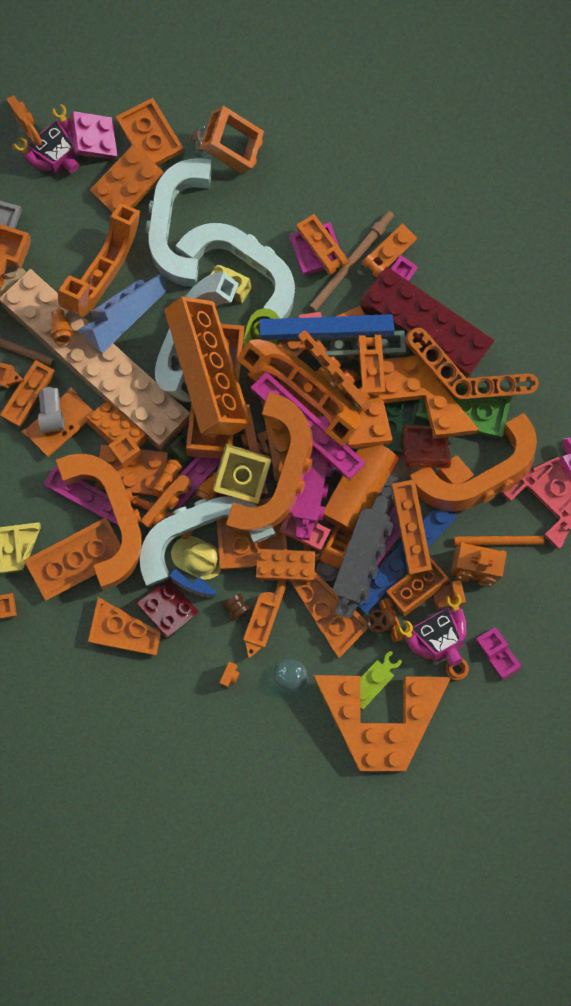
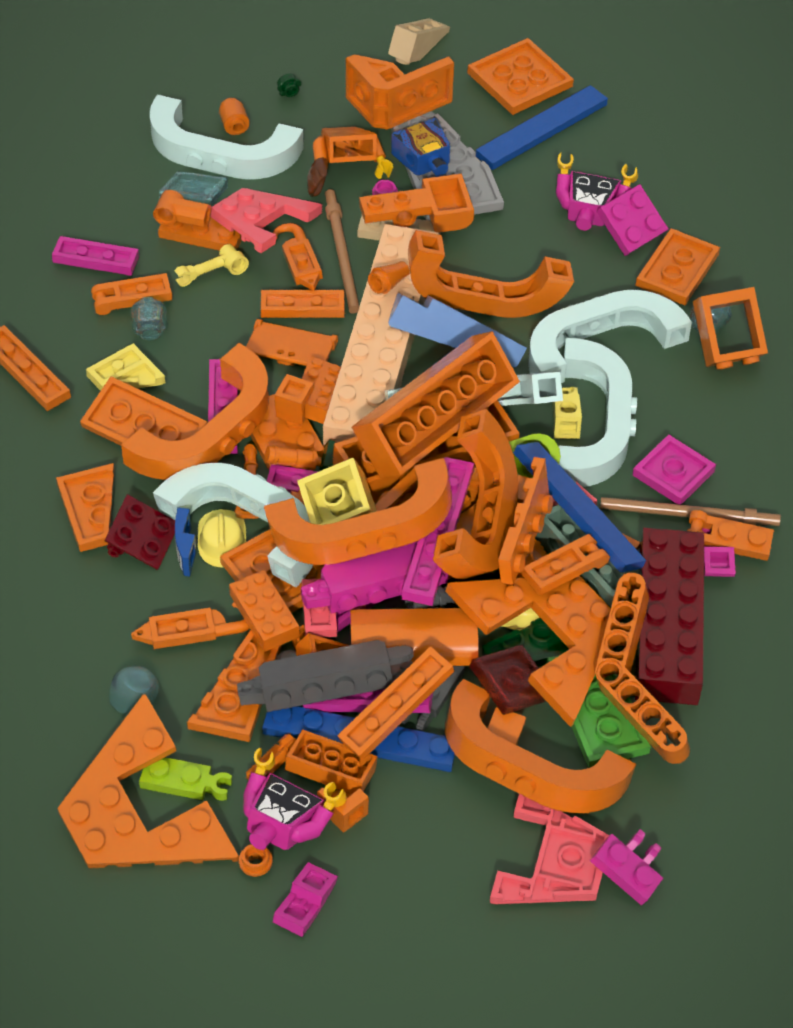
camera: 65 degrees right, 25 degrees down
orange plate [6,95,42,146] -> none
light grey piece [38,387,65,433] -> none
orange plate [90,144,164,213] -> none
orange hinge [141,475,193,529] -> none
orange plate [220,662,240,689] -> none
reddish brown wheel [222,593,251,621] -> none
orange plate [296,214,349,275] -> none
reddish brown wheel [367,609,396,633] -> none
orange hinge [450,542,506,587] -> none
orange bar [453,536,544,546] -> none

